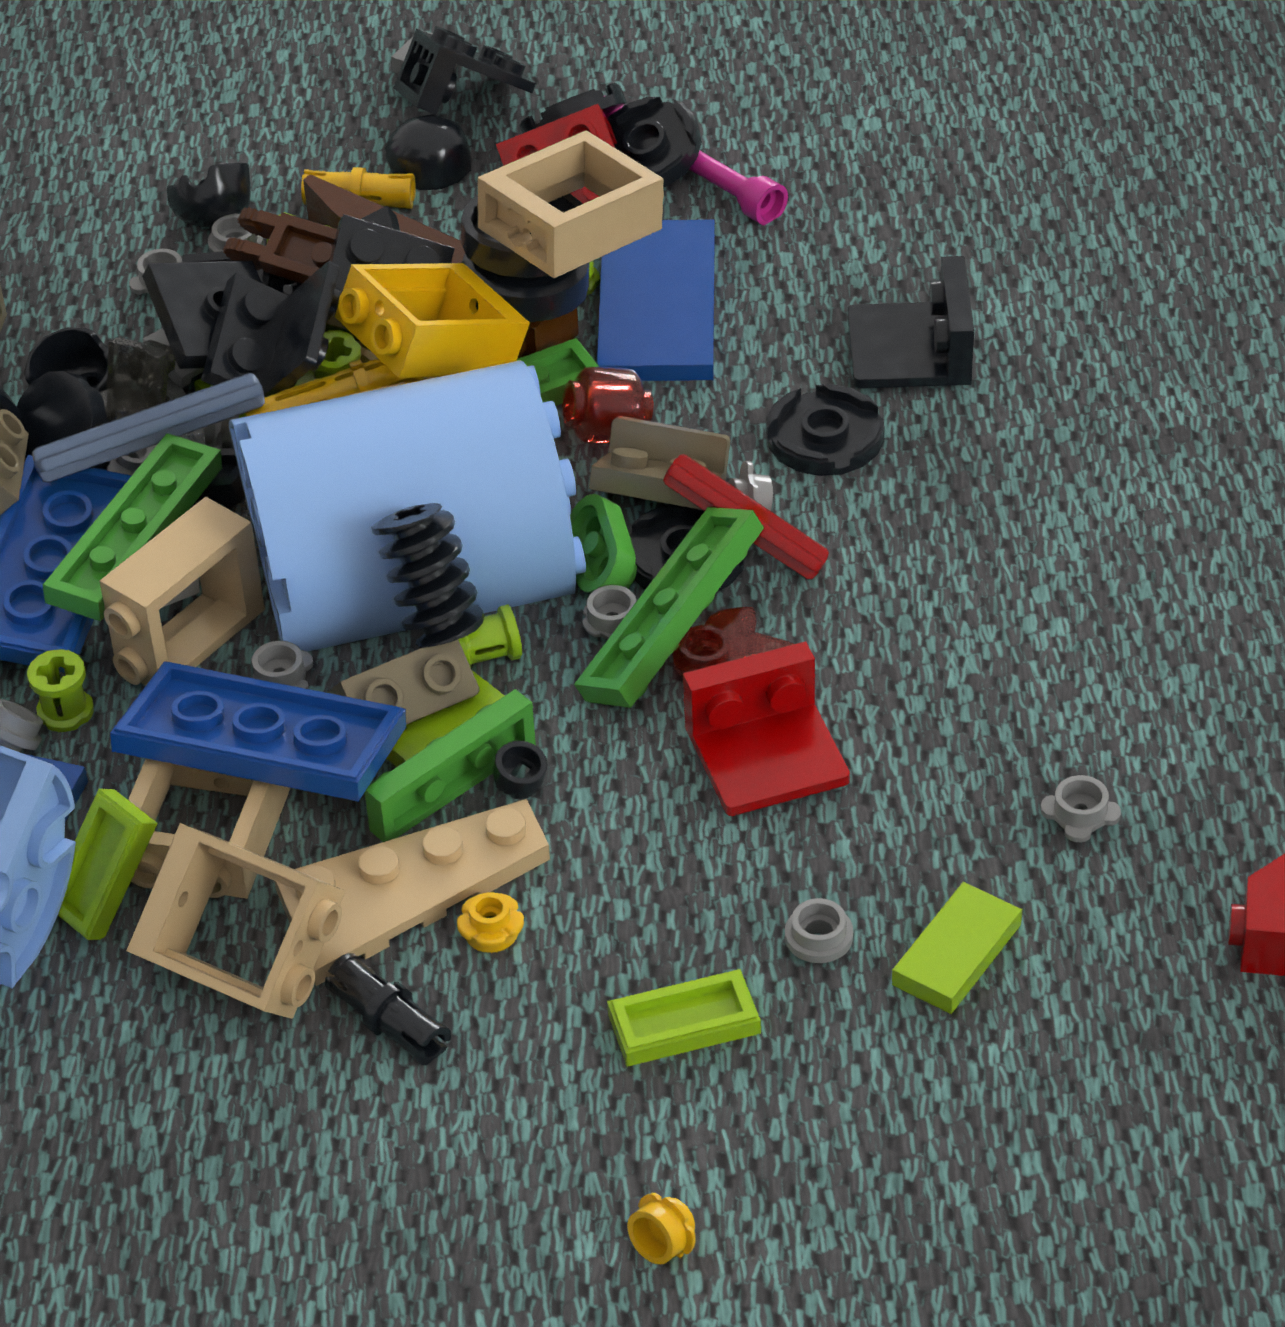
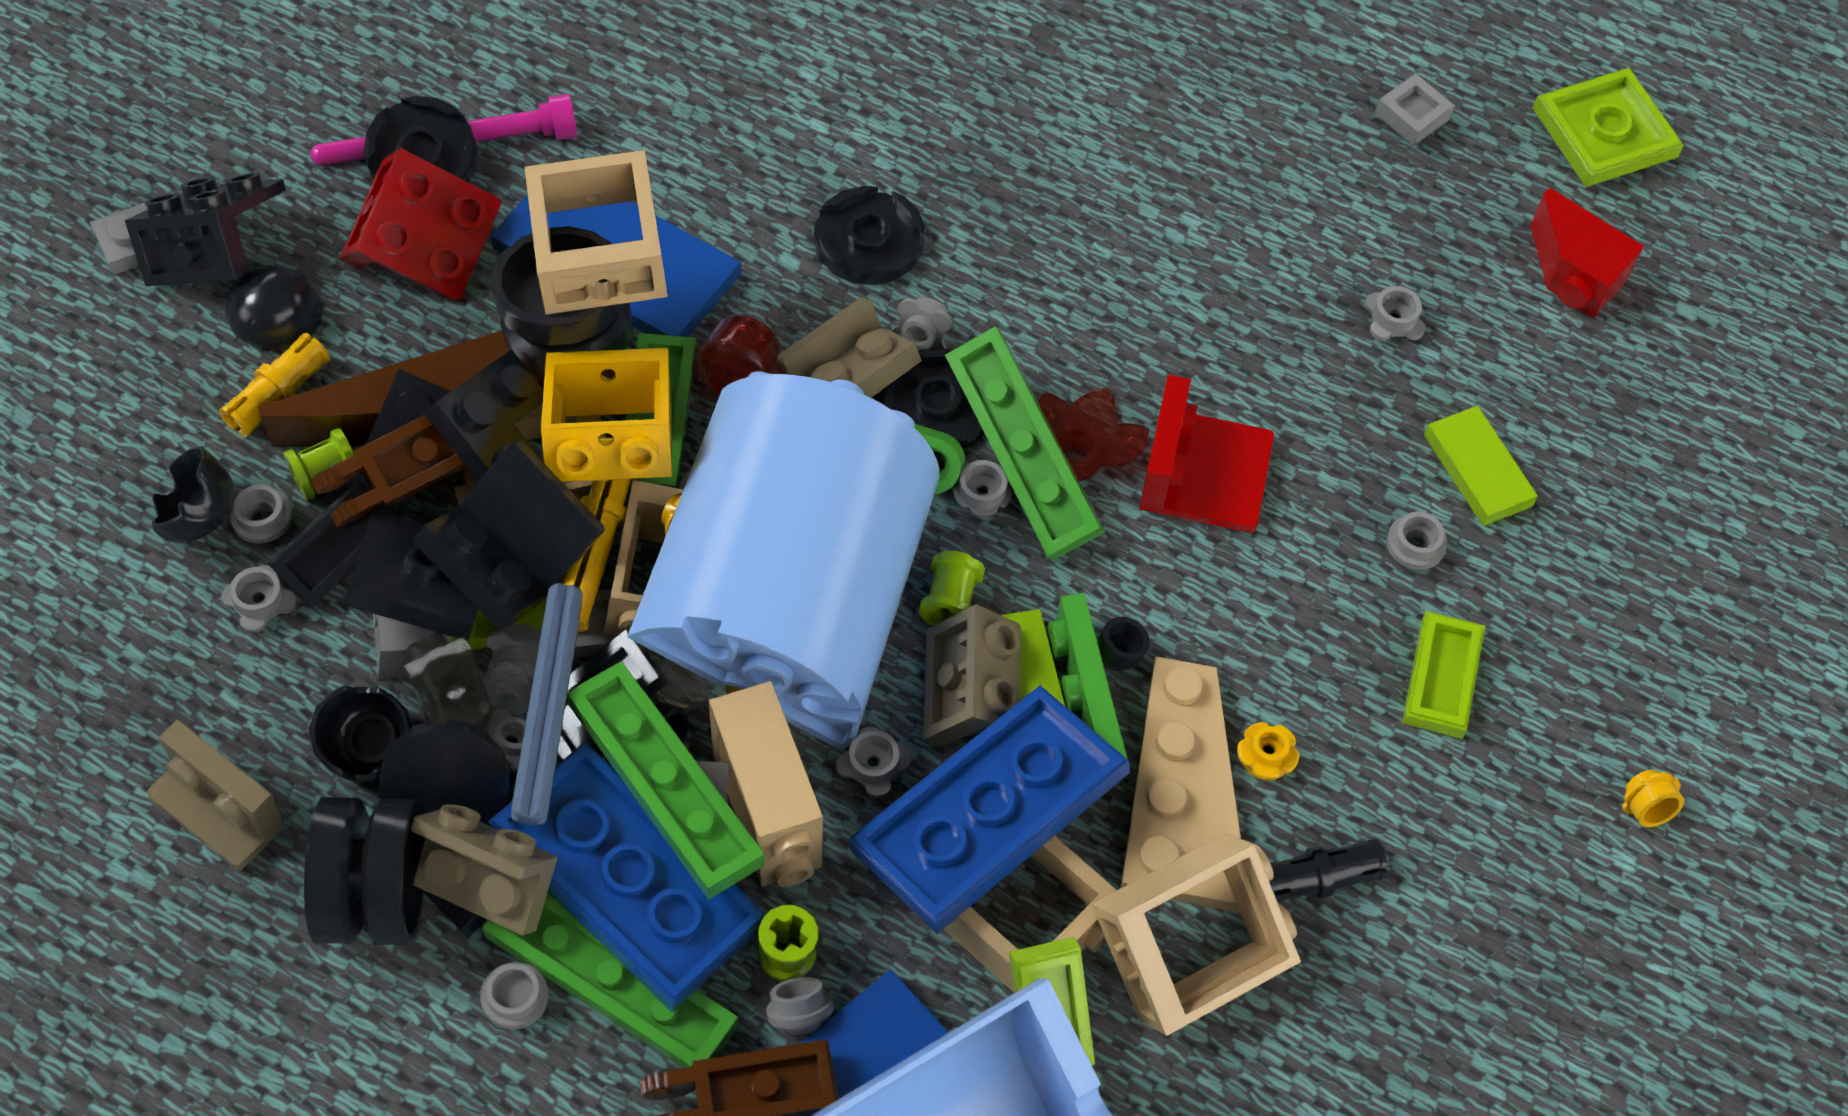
camera: 65 degrees left, 15 degrees up
black piece [371,503,485,648] -> none
black tile [520,83,627,133] -> none
red axle [663,454,829,580] -> none
black bracket [848,256,974,389] -> none

